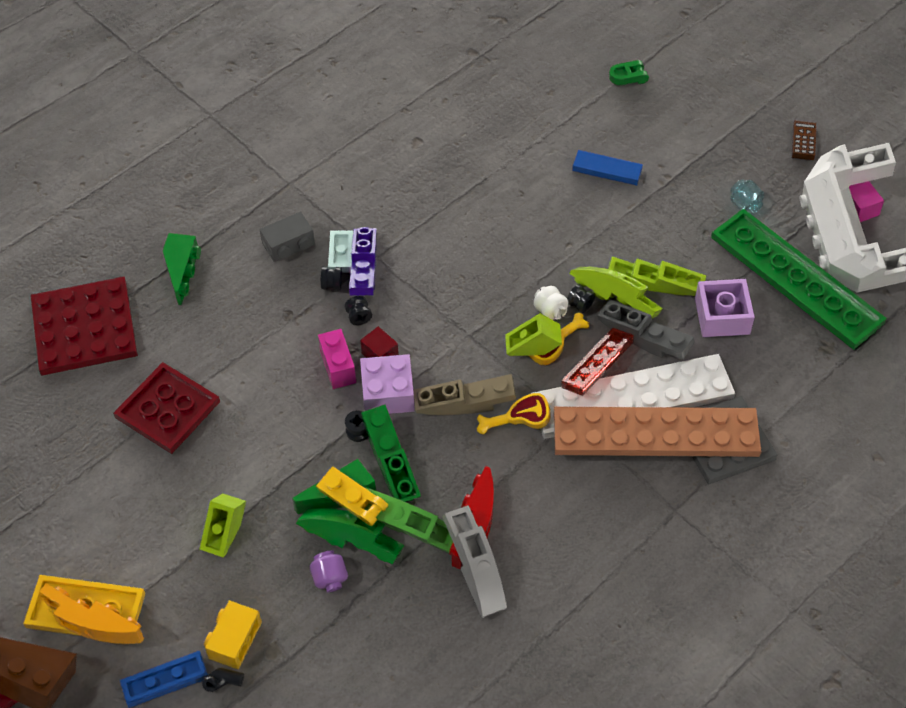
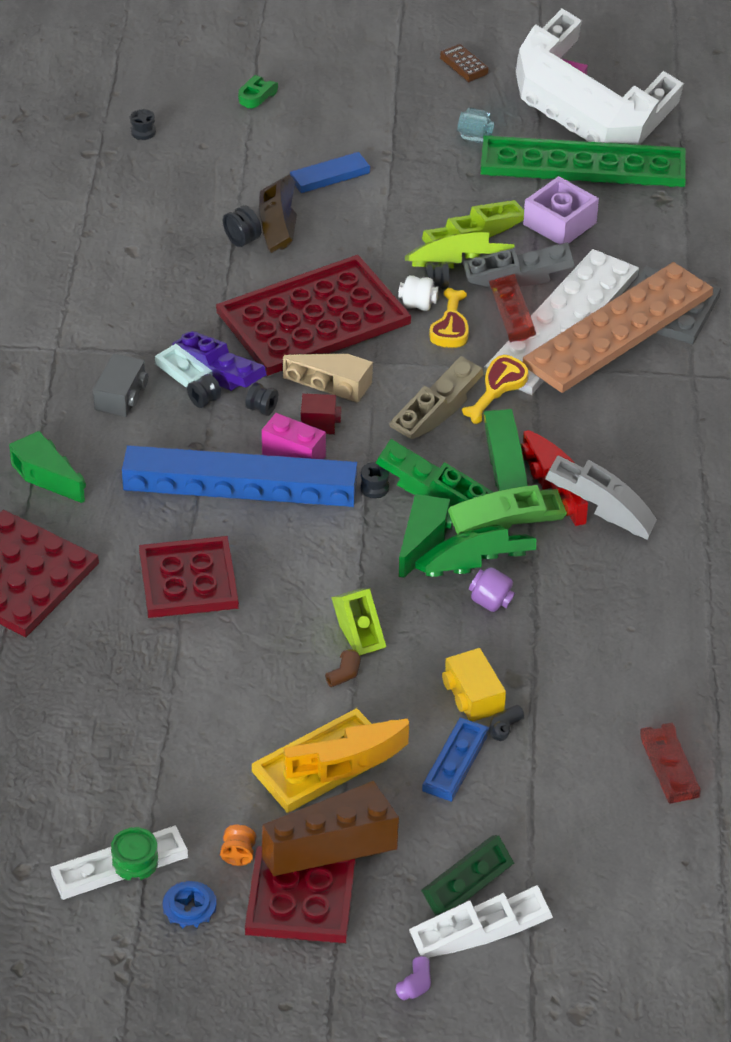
camera: 45 degrees left, 10 degrees down
yellow plate [316,466,389,526] -> none
lavender brick [360,354,415,414] -> none
lime slope [505,313,562,356] -> none
none -> blue brick [122,446,357,507]
none -> black wheel [130,109,156,140]
none -> dark red plate [216,254,411,376]
none -> black wheel [223,205,262,247]
none -> dark brown slope [259,174,297,253]
none -> tan slope [283,354,373,403]
none -> reddish brown arm [325,649,361,688]
none -> green slope [483,409,528,491]

